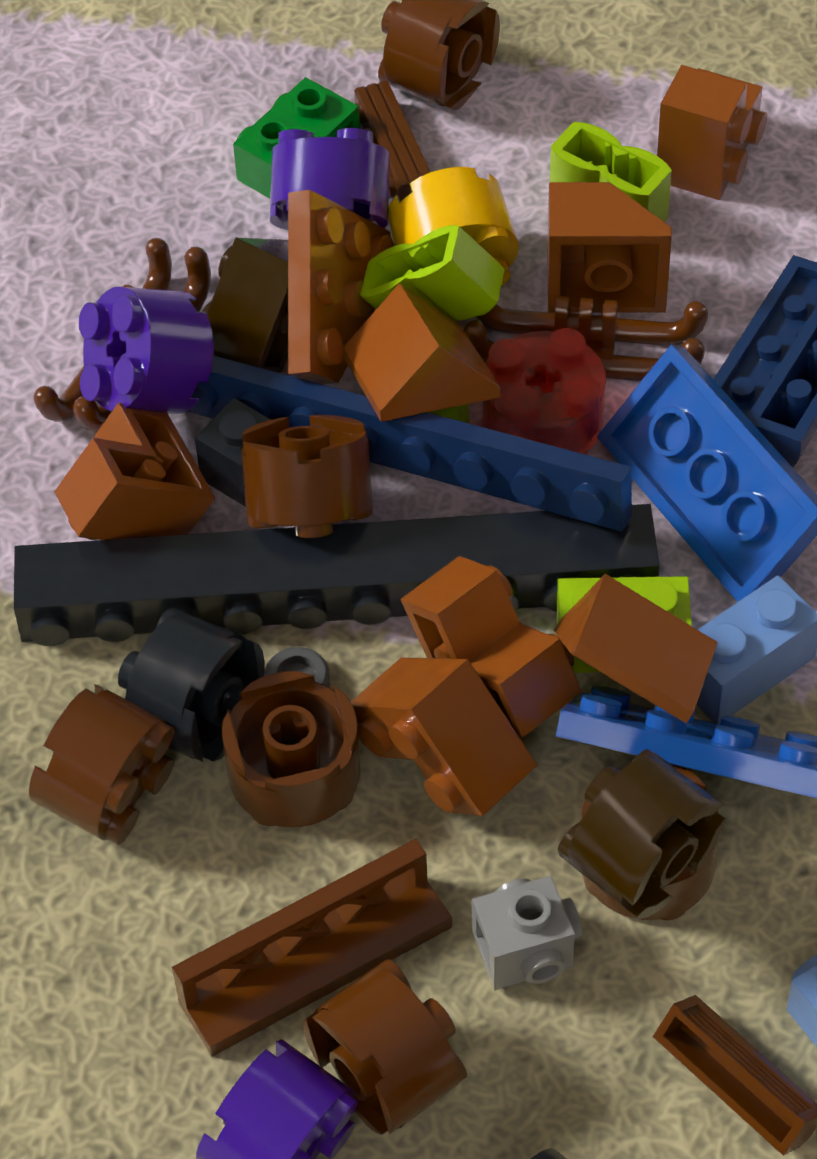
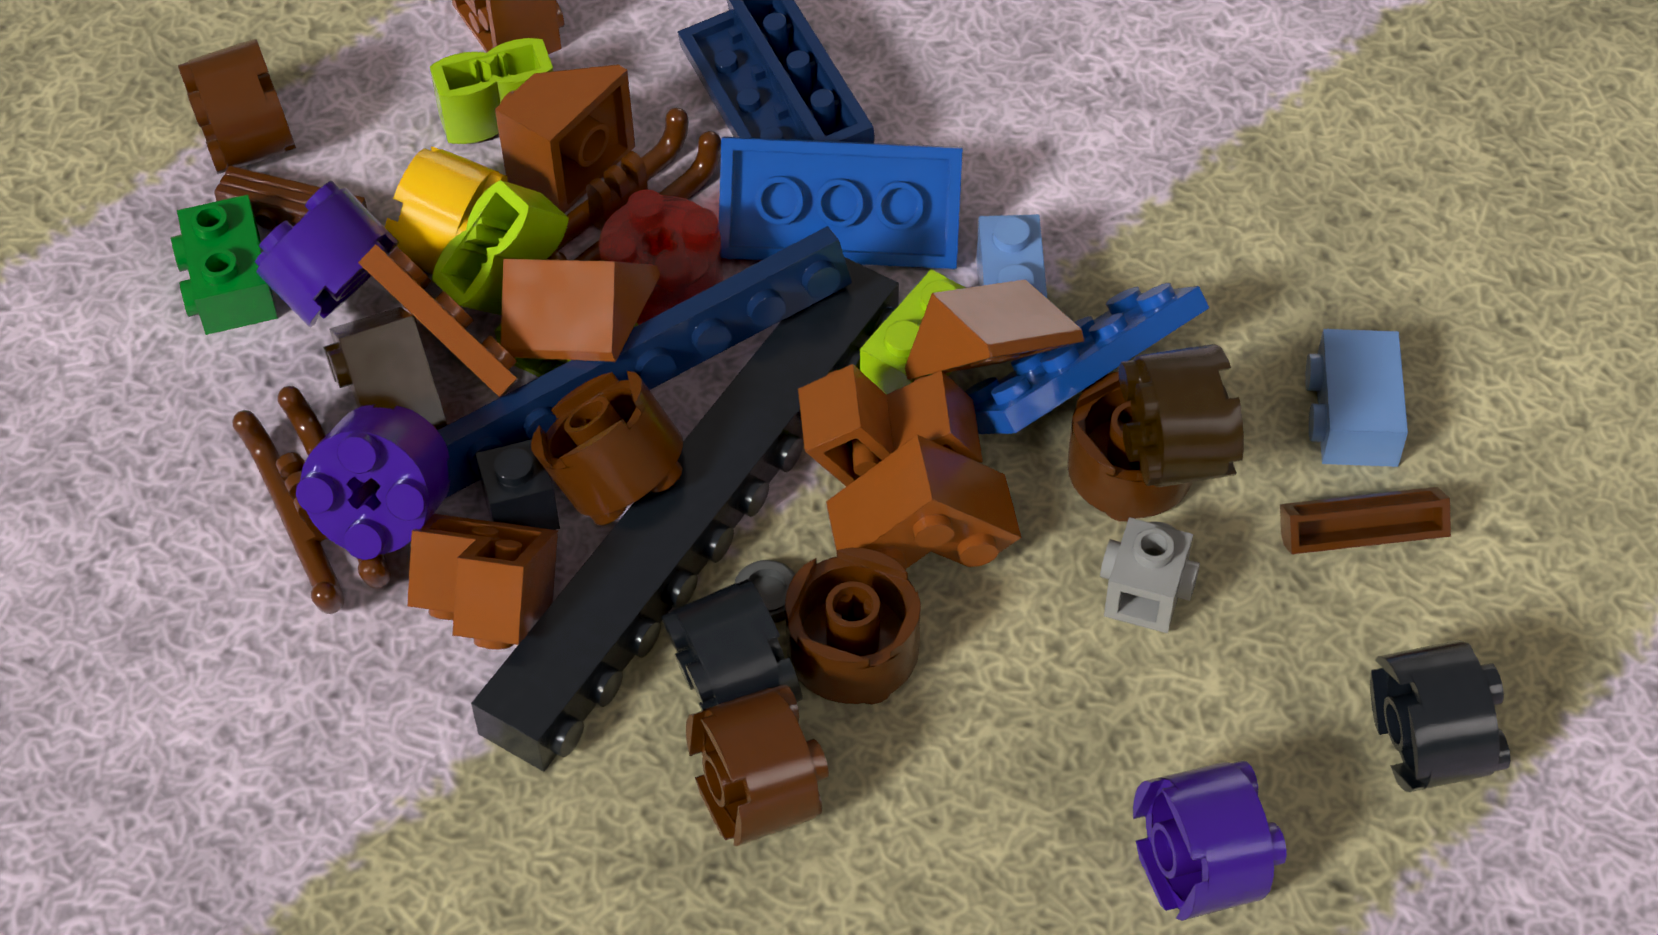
camera: 55 degrees left, 0 degrees up
reddish brown fence [172,839,452,1057] -> none
reddish brown brick [303,959,467,1135] -> none

